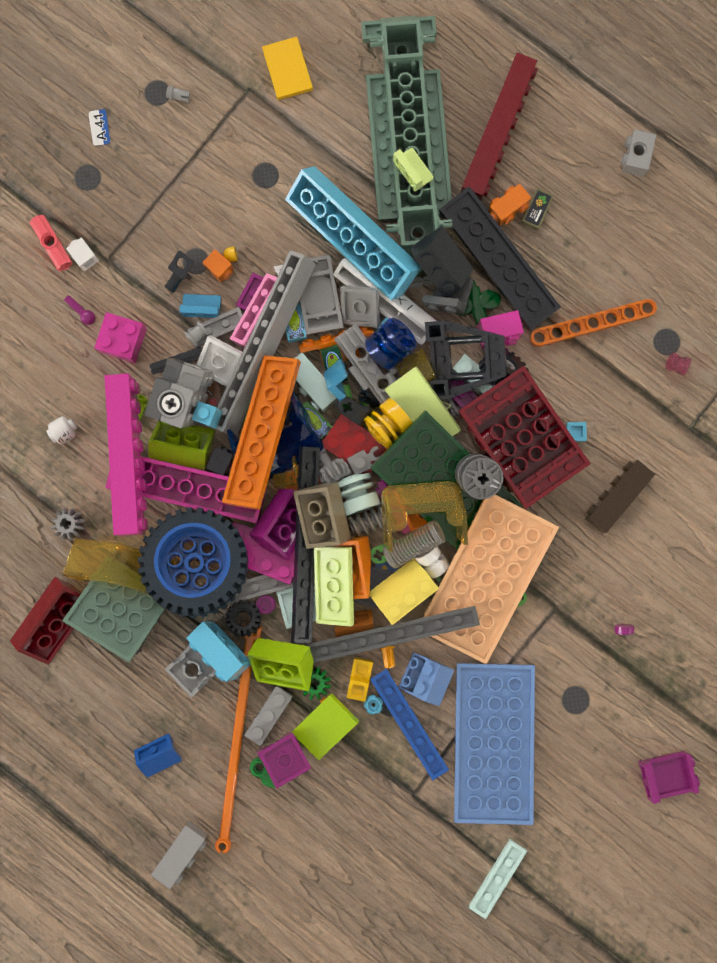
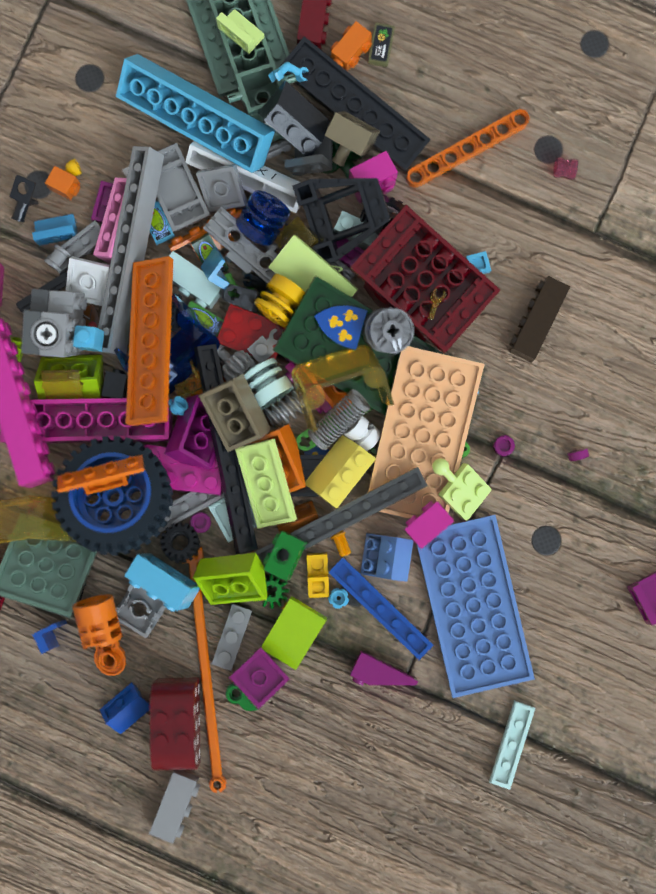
camera: 20 degrees left, 0 degrees up
none -> blue panel [32,620,67,654]
none -> clear yellow piece [41,370,84,399]
none -> orange bracket [57,455,145,495]
none -> orange cylinder [72,594,126,676]
none -> dark red brick [150,677,201,770]
none -> medium azure plate [168,396,188,416]
none -> green brick [263,531,307,581]
none -> medium azure arm [268,62,309,83]
none -> blue sticker [315,305,367,350]
none -> dark tan brick [324,111,380,166]
none -> magenta slope [350,651,418,686]
none -> dark pink brick [405,501,454,549]
none -> clear yellow hand [428,288,446,320]
none -> yellowish green plate [432,458,492,521]
none -> magenta tile [493,435,515,456]

